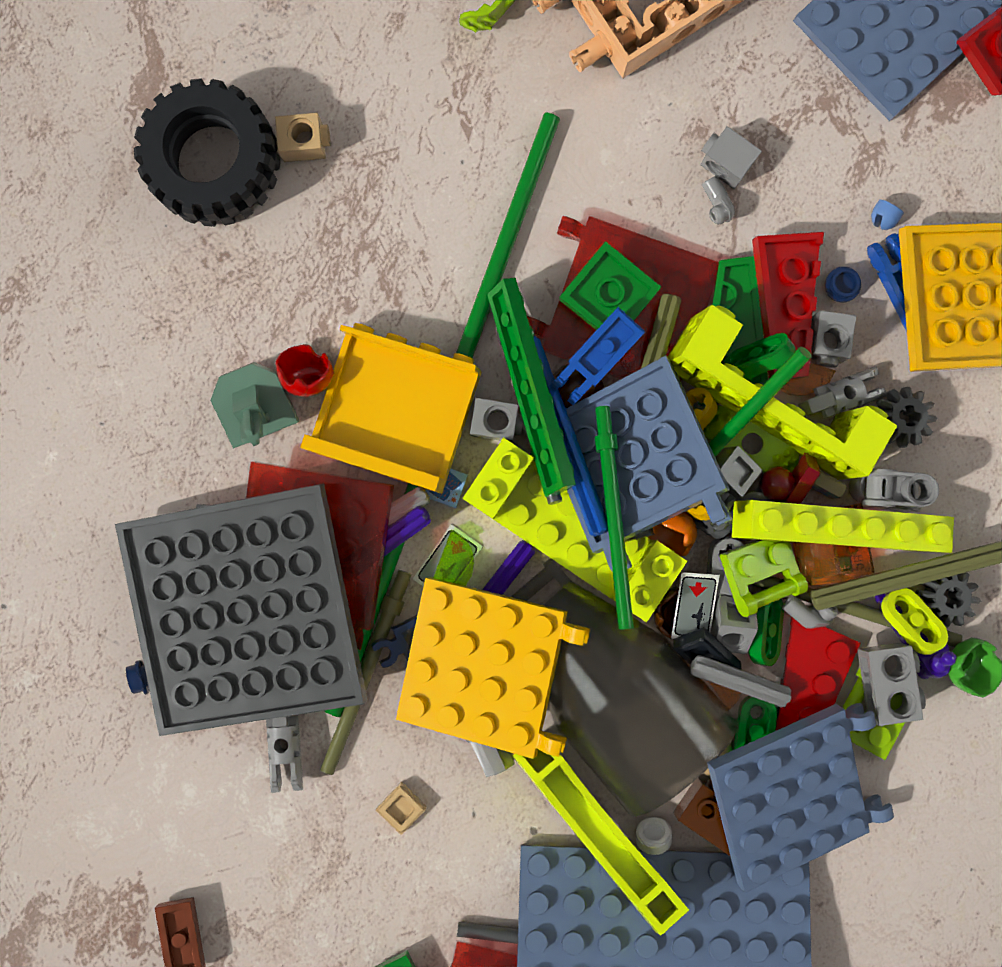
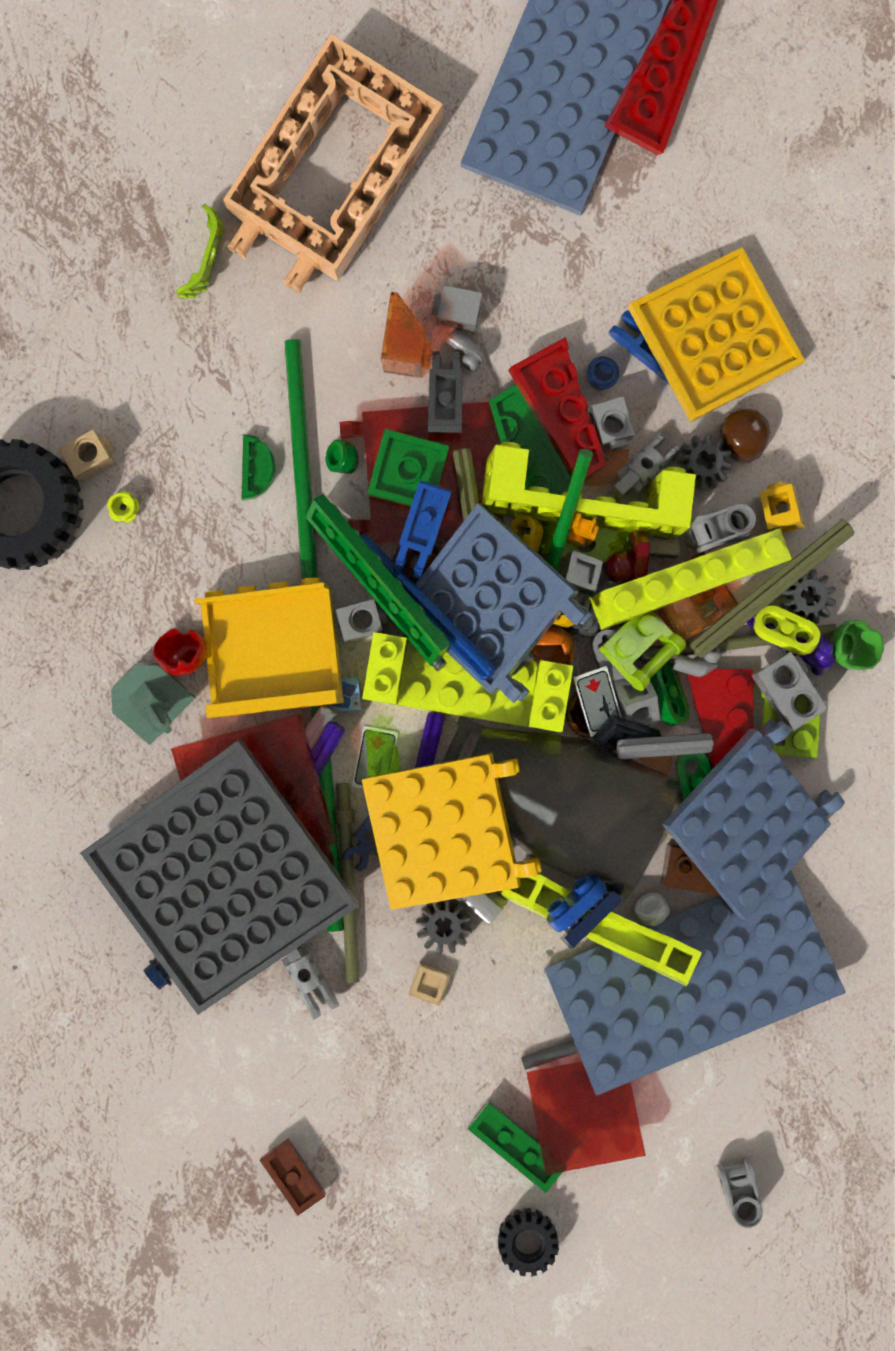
camera: 20 degrees left, 0 degrees up
green bar [595,406,634,630] -> none
green plate [724,333,795,381] -> none
medium blue hinge [871,199,904,230] -> none
none -> neon yellow plate [107,491,140,523]
none -> green tile [241,434,276,501]
none -> green tile [325,440,359,474]
none -> clear orange slope [381,292,432,378]
none -> dark grey gear [416,899,472,954]
none -> dark grey hinge [428,351,462,433]
none -> blue plate [546,875,607,932]
none -> dark blue plate [560,891,623,948]
none -> light orange plate [566,513,599,547]
none -> reddish brown hair [720,408,770,462]
none -> yellow brick [759,482,805,534]

